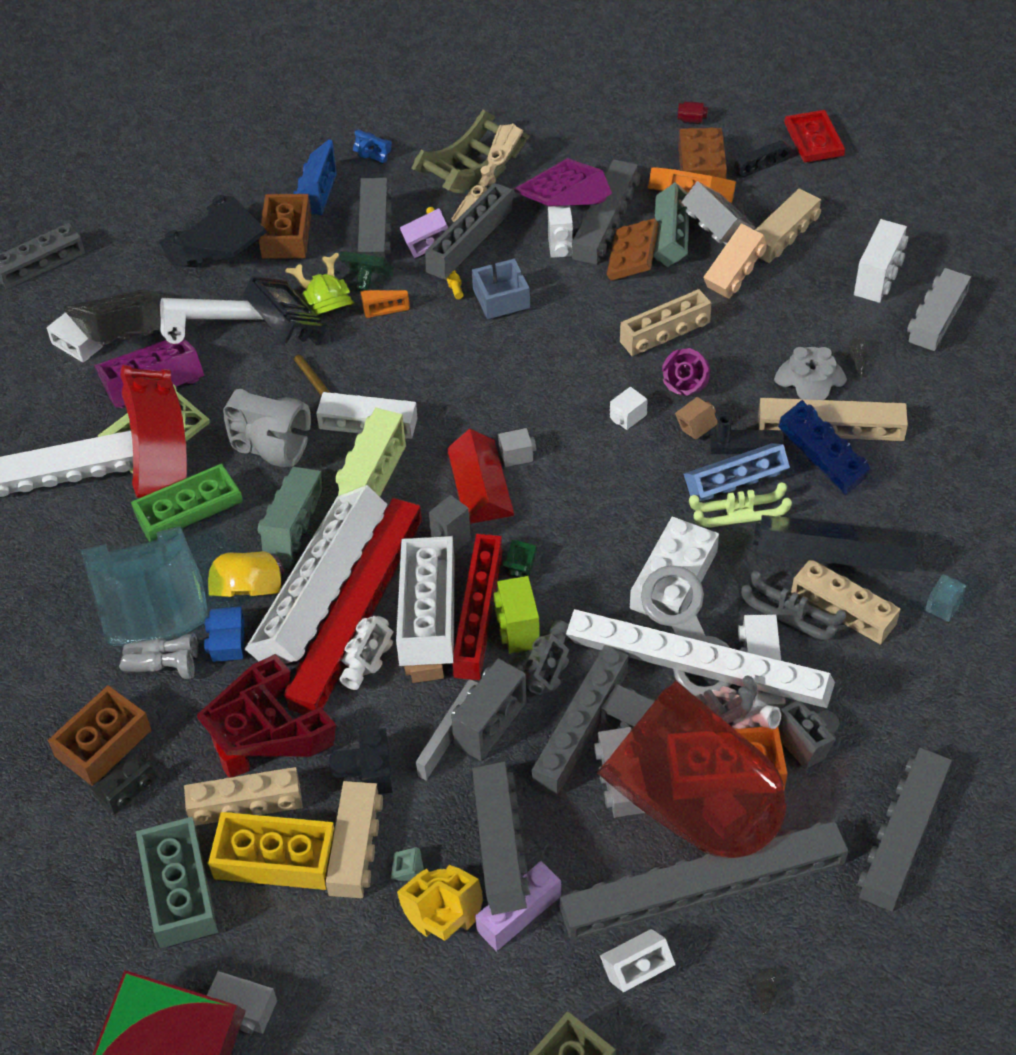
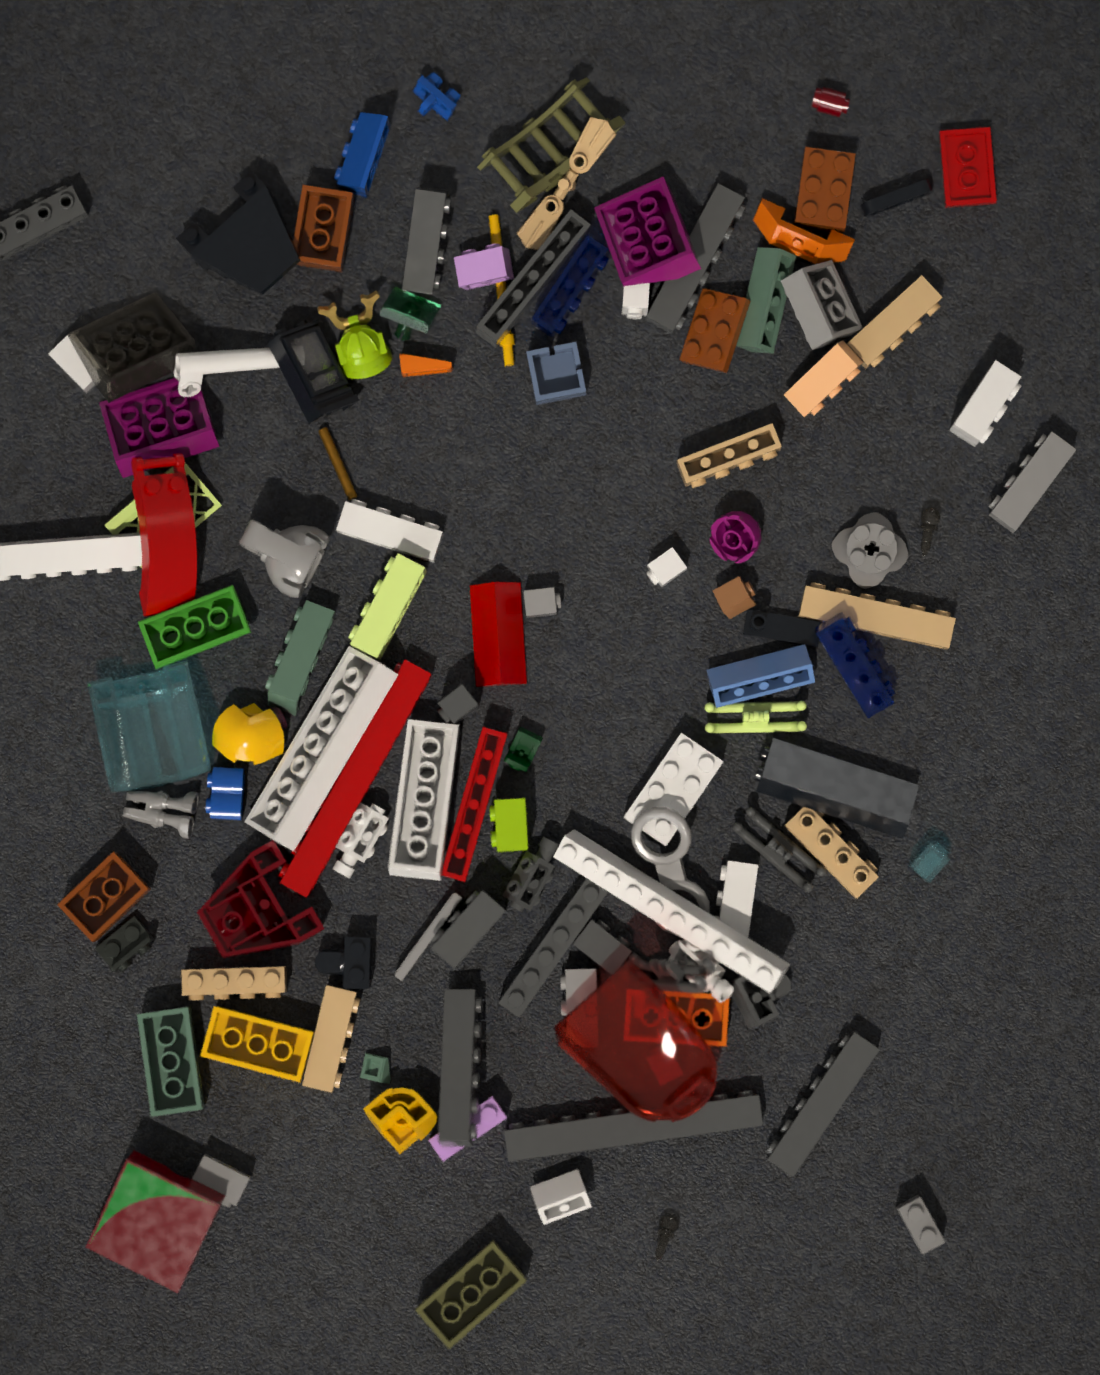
camera: 10 degrees right, 35 degrees up
none -> clear blue brick [531,235,610,338]

